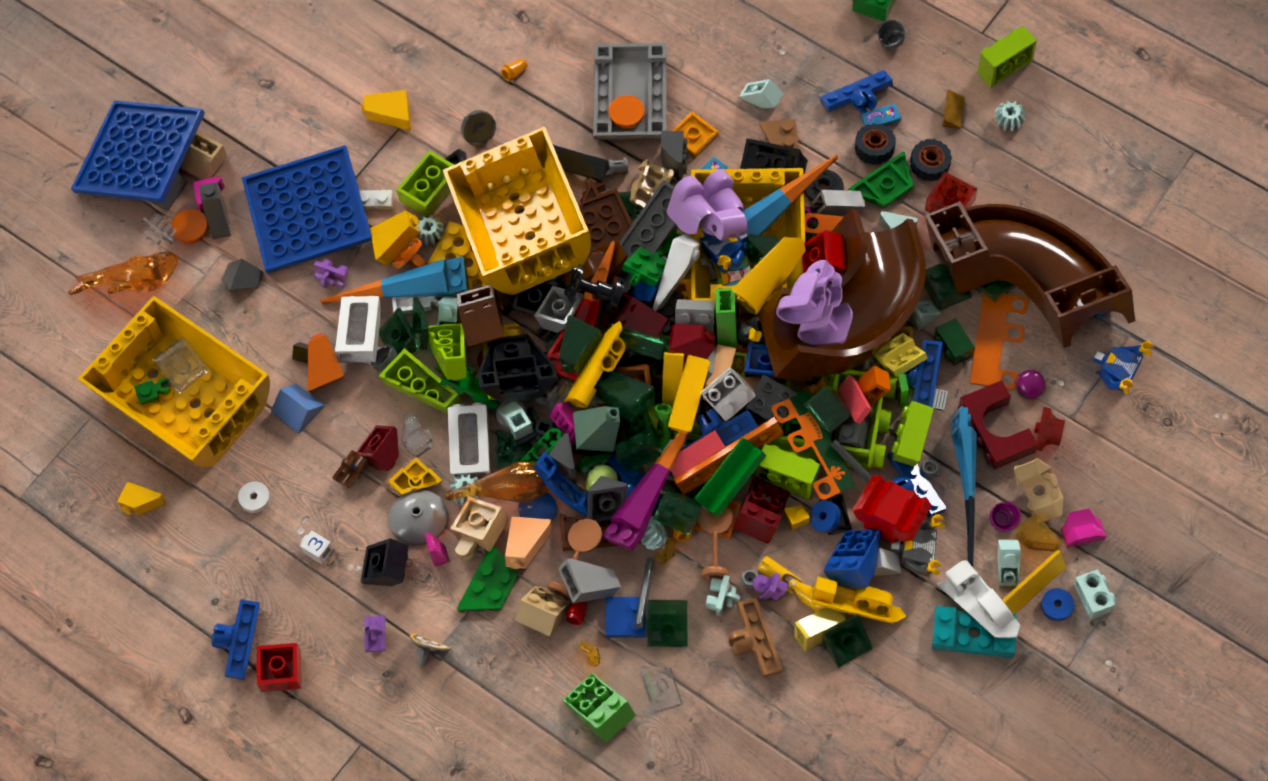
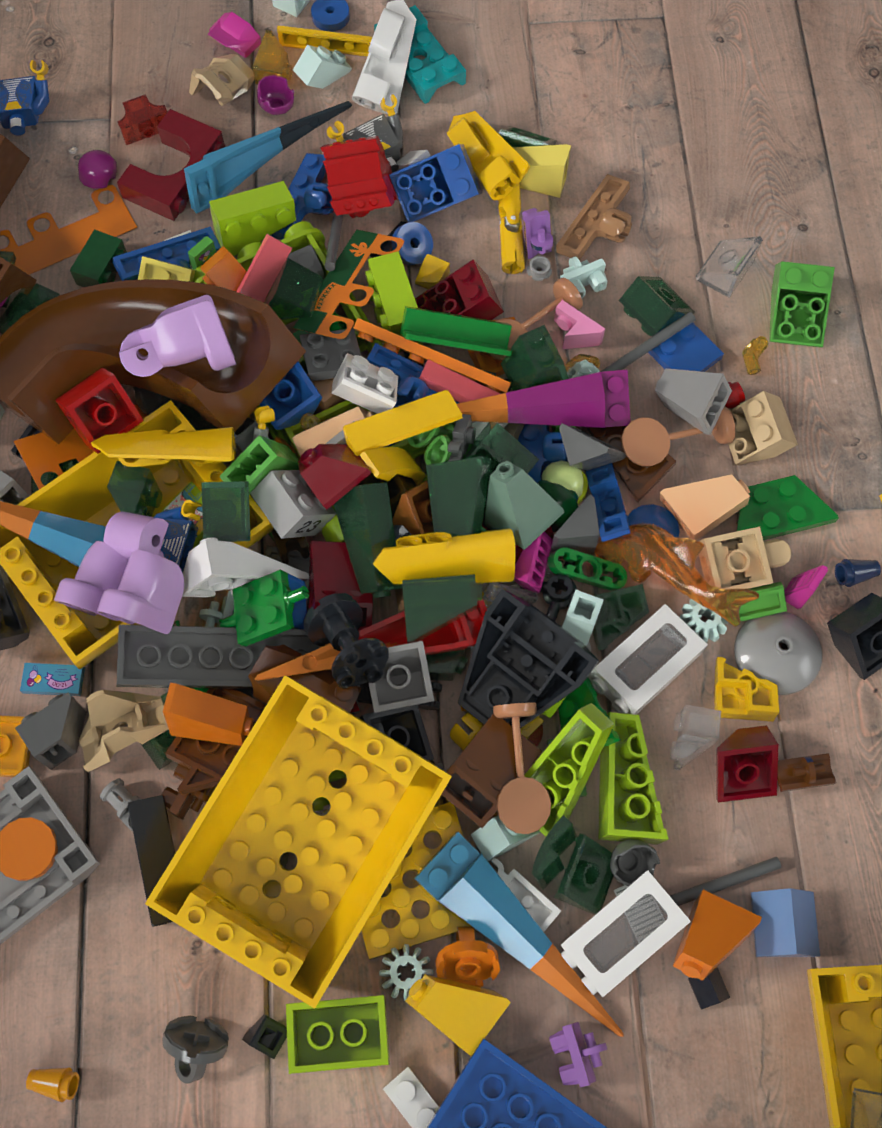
camera: 135 degrees left, 5 degrees up
none -> orange slope [163,683,253,746]
none -> clear green slope [201,481,251,542]
none -> dark grey plate [447,414,476,464]
none -> nougat piece [493,703,551,834]
none -> bright pink slope [554,300,605,349]
none -> dark grey bar [670,857,781,906]
none -> bright green tile [724,582,787,624]
none -> dark blue cone [835,559,881,587]

